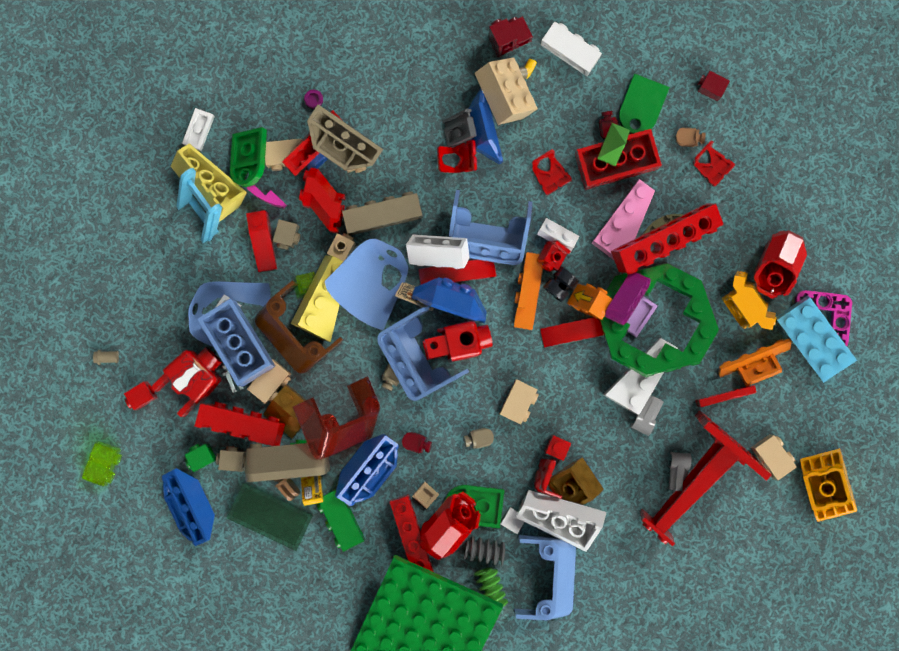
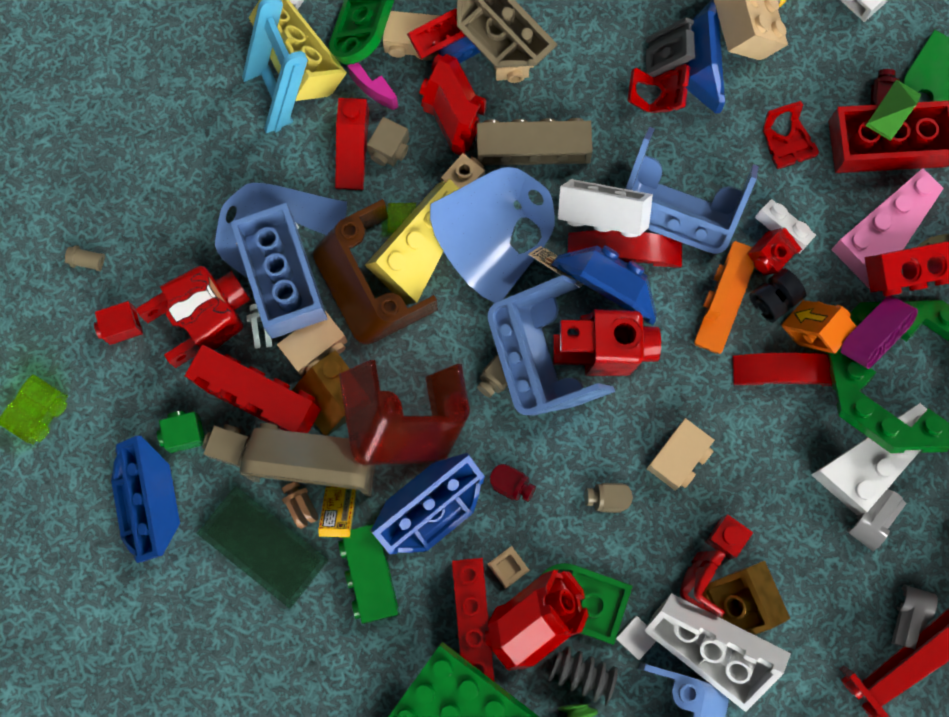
camera: 15 degrees right, 10 degrees down
lavender tile [627,296,657,337] -> none

